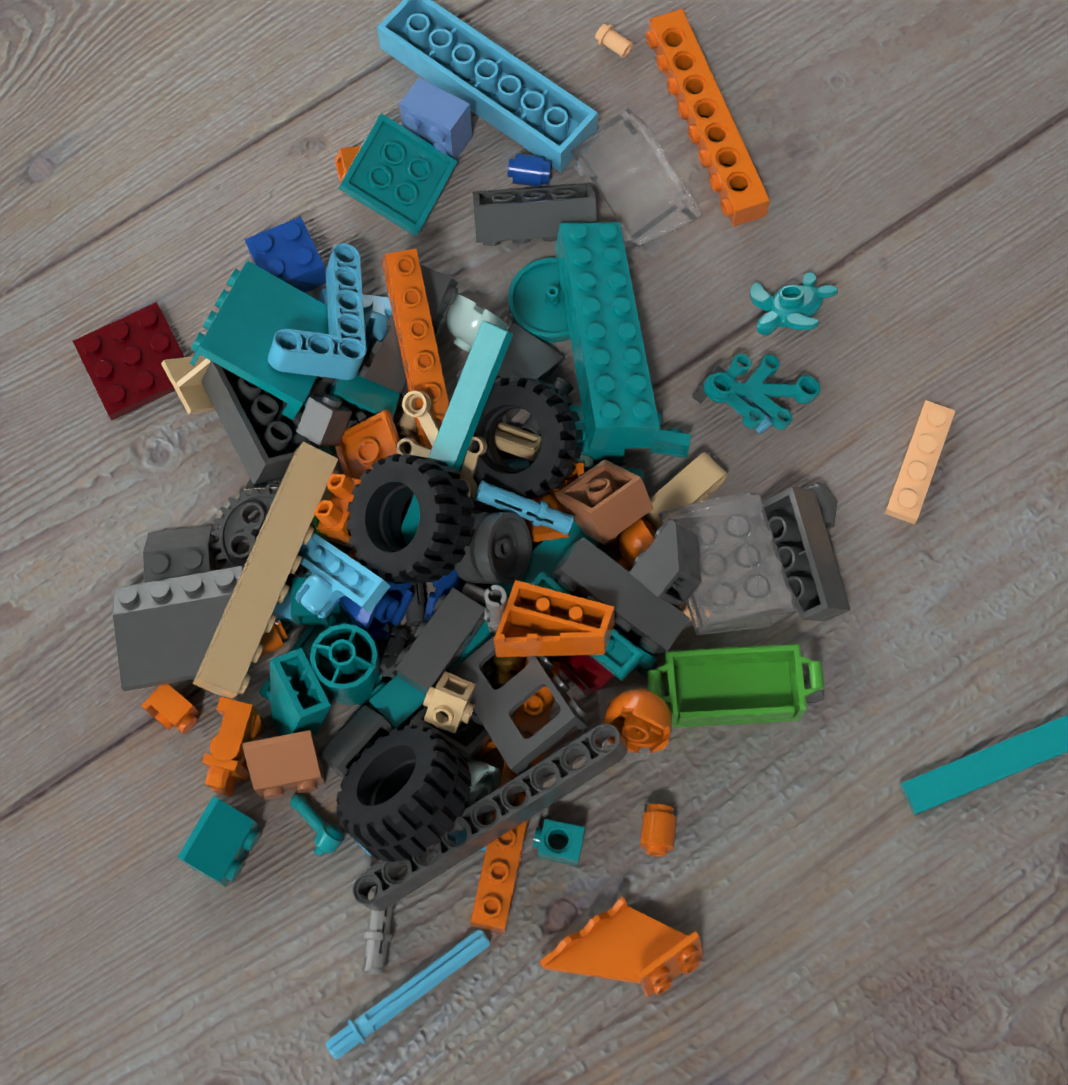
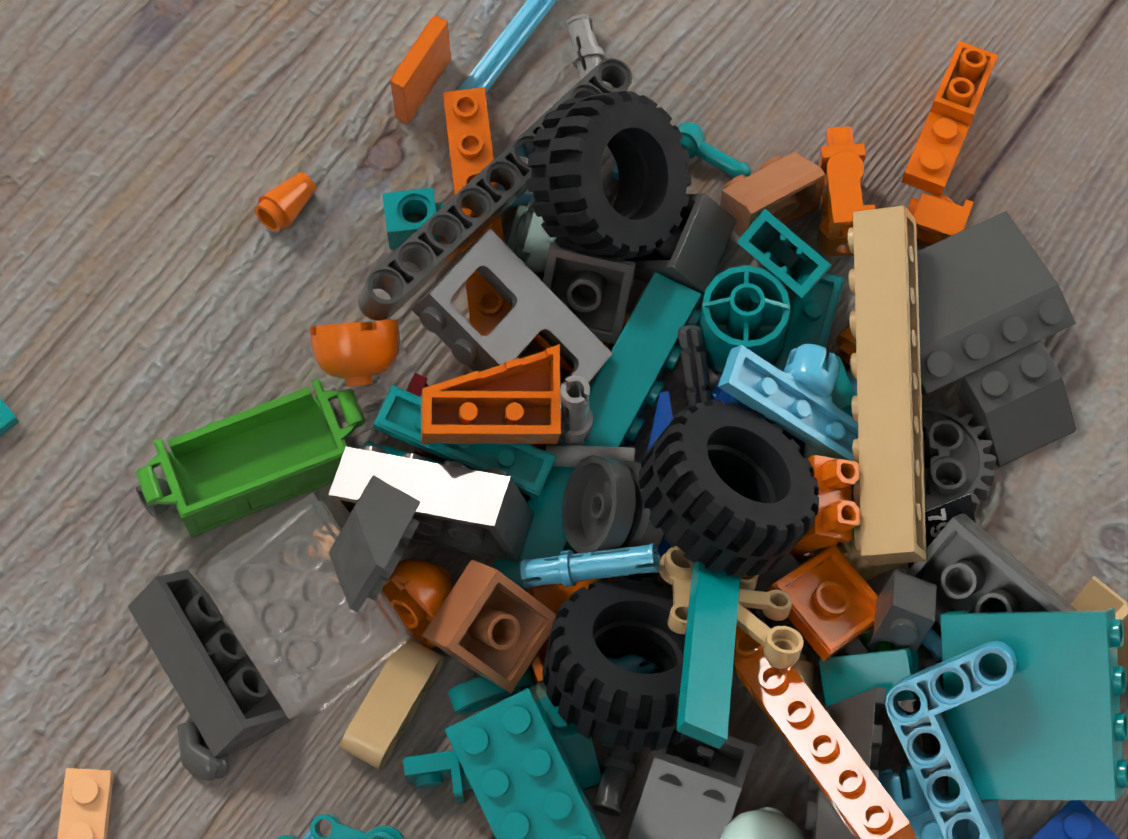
camera: 160 degrees right, 0 degrees up
teal slope [177,796,260,887] -> none
dark grey brick [395,588,486,695] -> none
tan brick [423,671,476,733] -> none
orange piece [539,896,704,998] -> none
orange brick [640,804,677,857] -> none
none -> orange cone [255,172,316,232]
none -> orange tile [390,15,451,124]
none -> orange slope [901,41,998,195]

